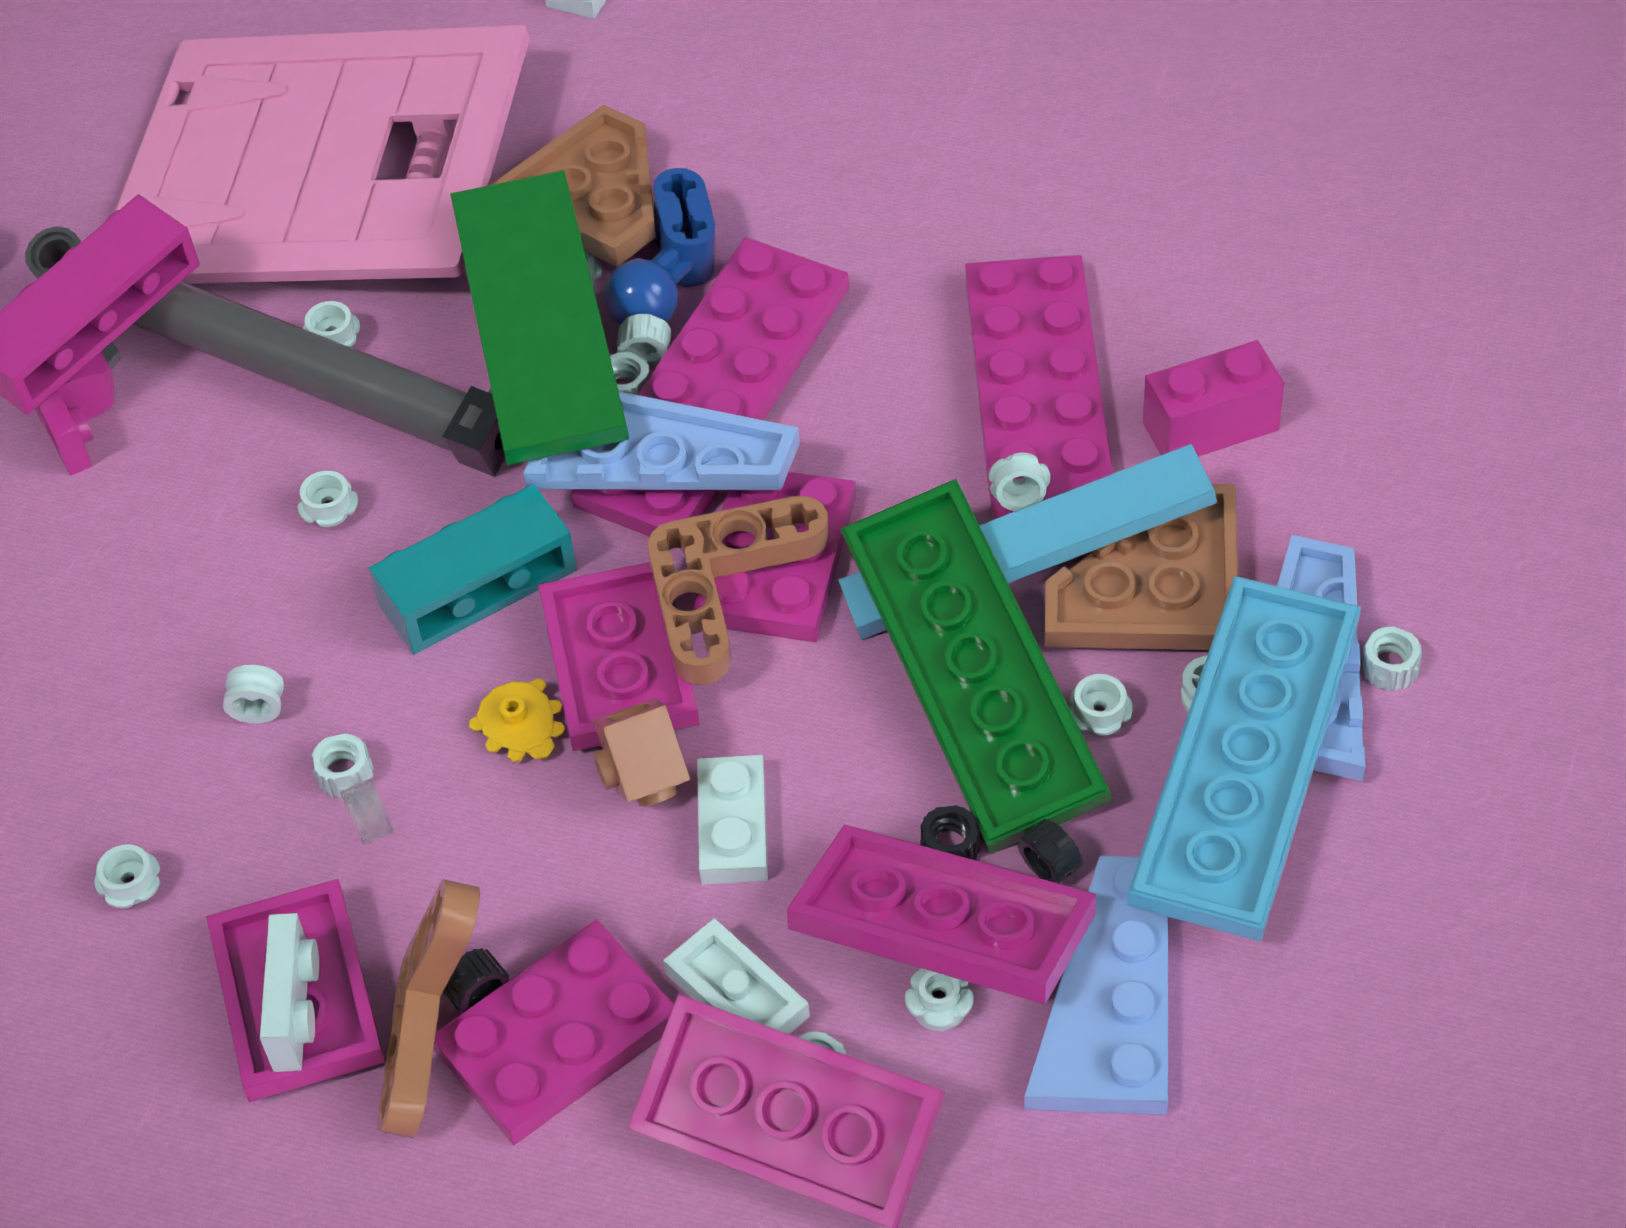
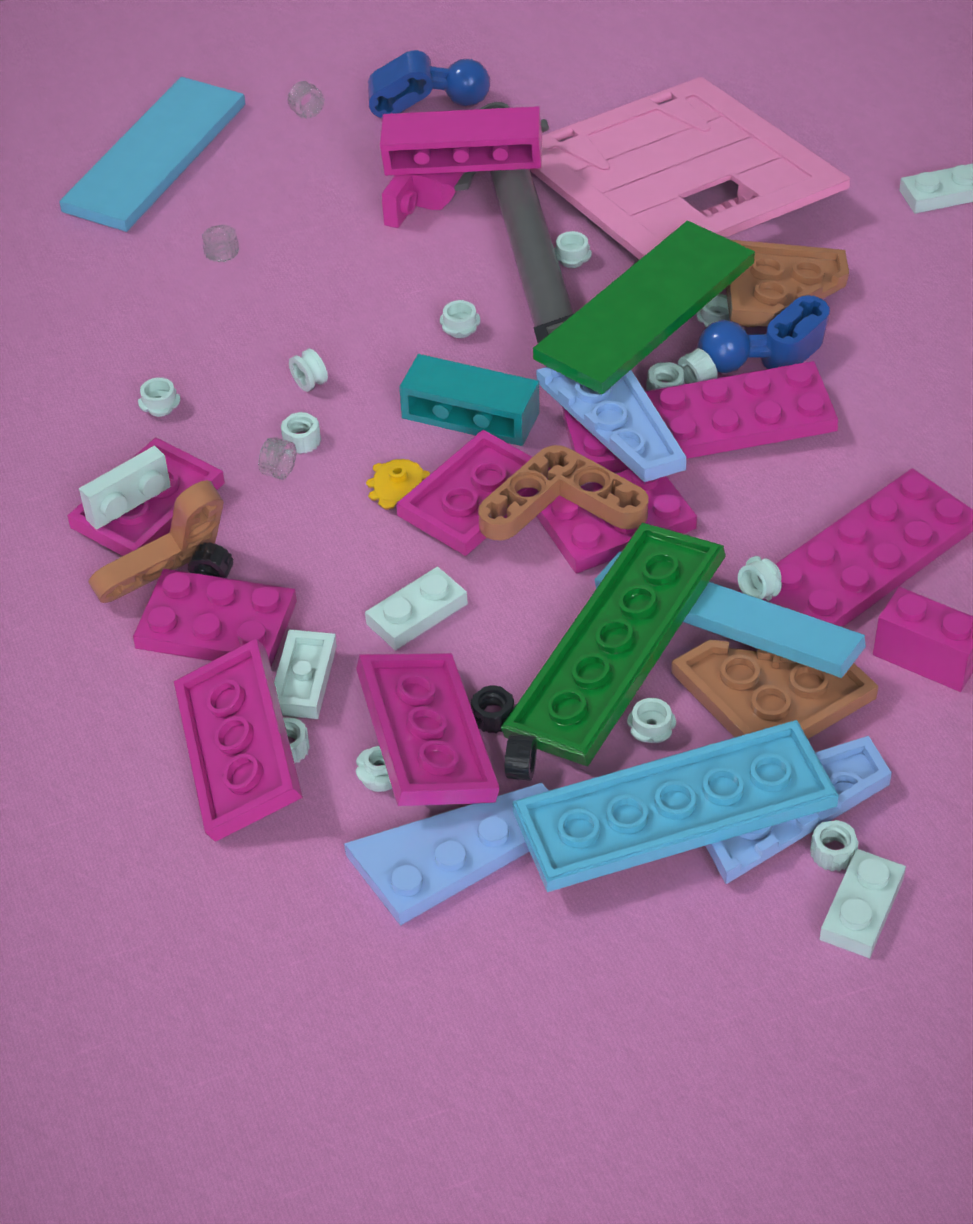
camera: 50 degrees right, 5 degrees down
nougat brick [593,698,690,806] -> none
none -> light aqua plate [819,849,906,958]

